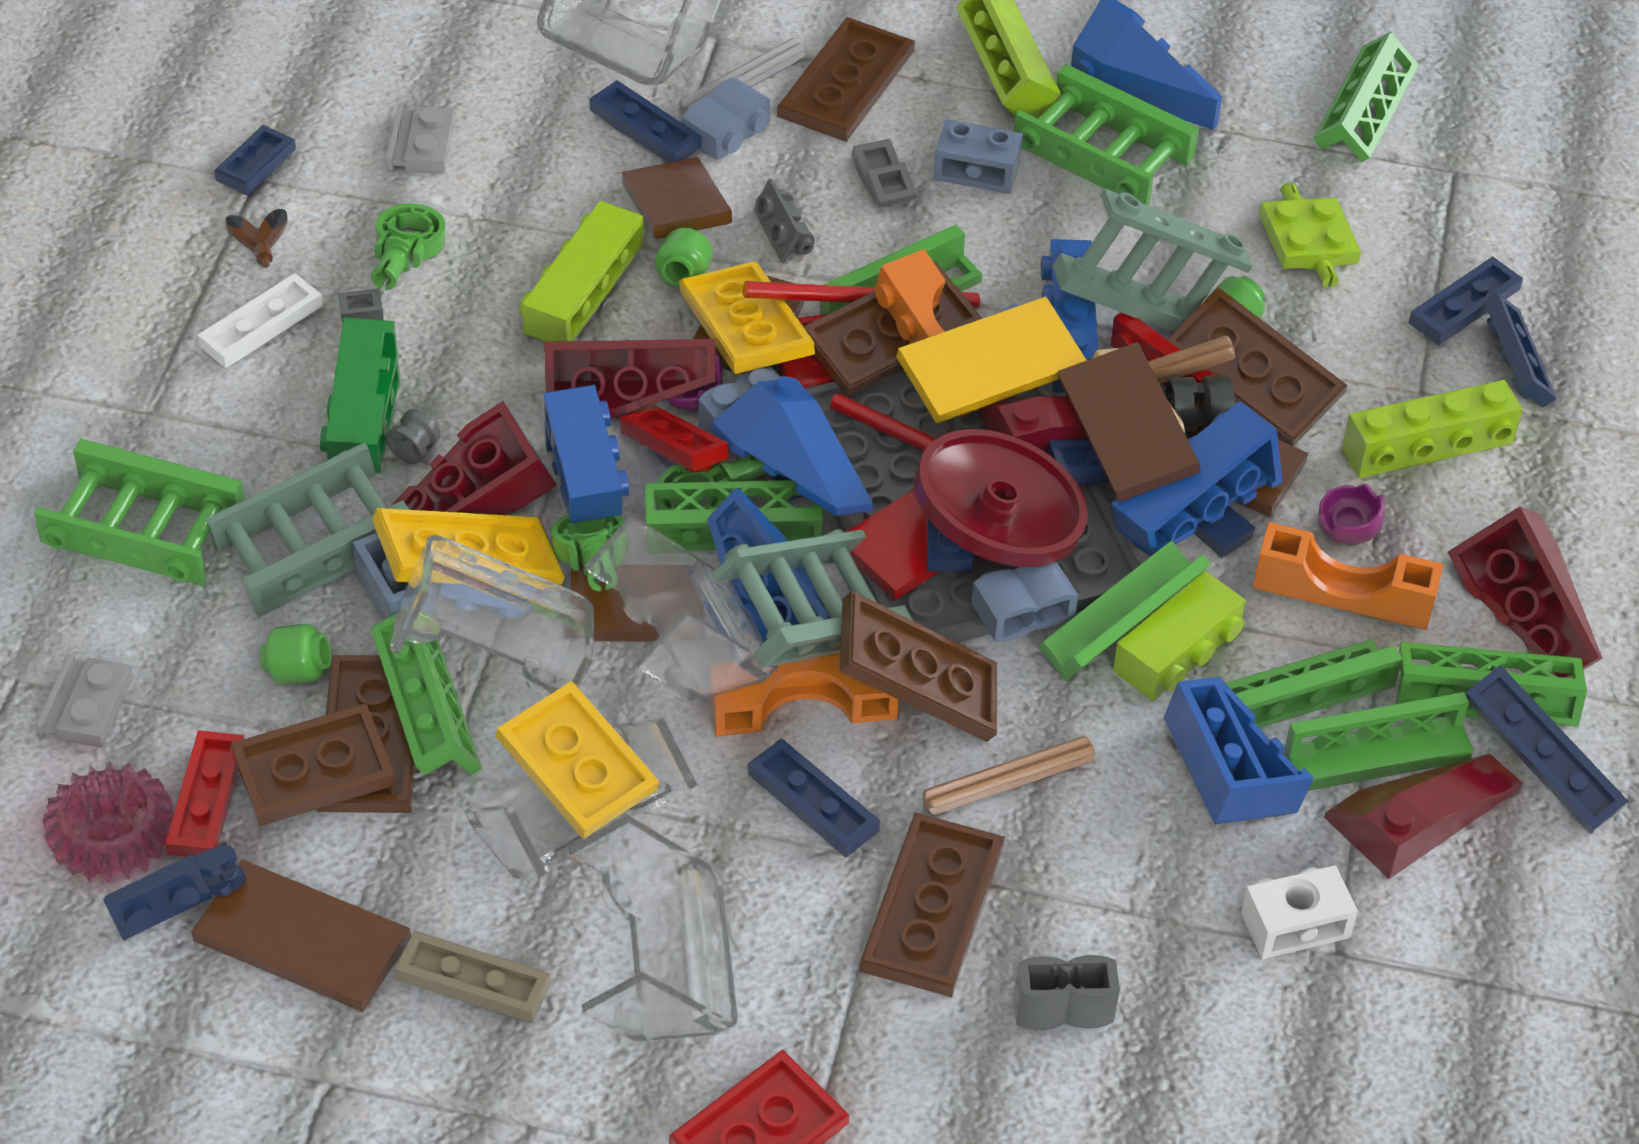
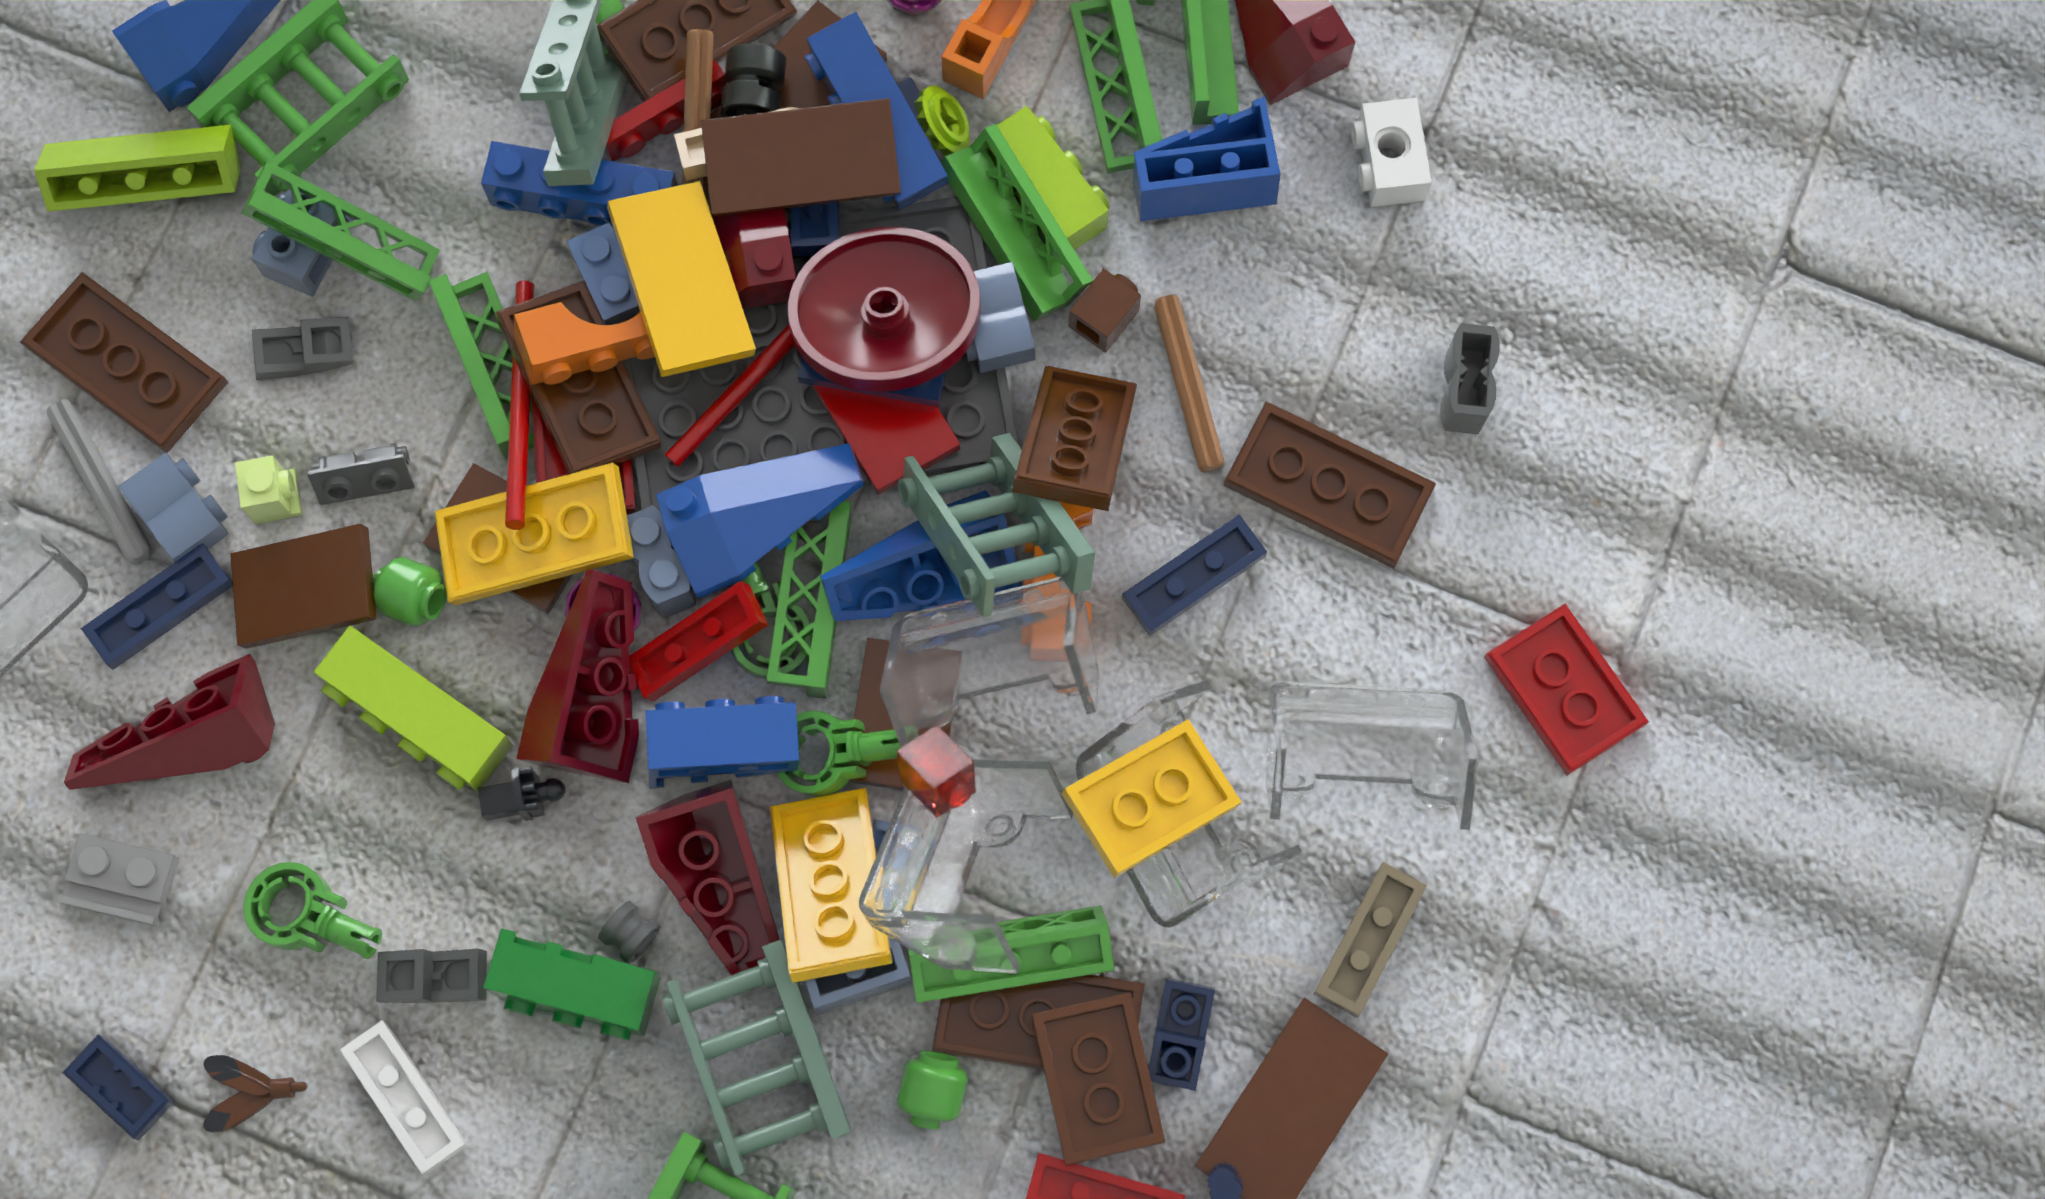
camera: 80 degrees left, 25 degrees up
none -> dark red wedge [64,654,275,790]
none -> yellowish green brick [234,455,303,524]
none -> bright green fence [241,161,440,301]
none -> black piece [478,766,566,821]
none -> clear red brick [897,725,976,818]
none -> lime gear [914,85,970,156]
none -> reddish brown brick [1068,268,1141,353]
none -> dark blue slope [1148,978,1215,1091]

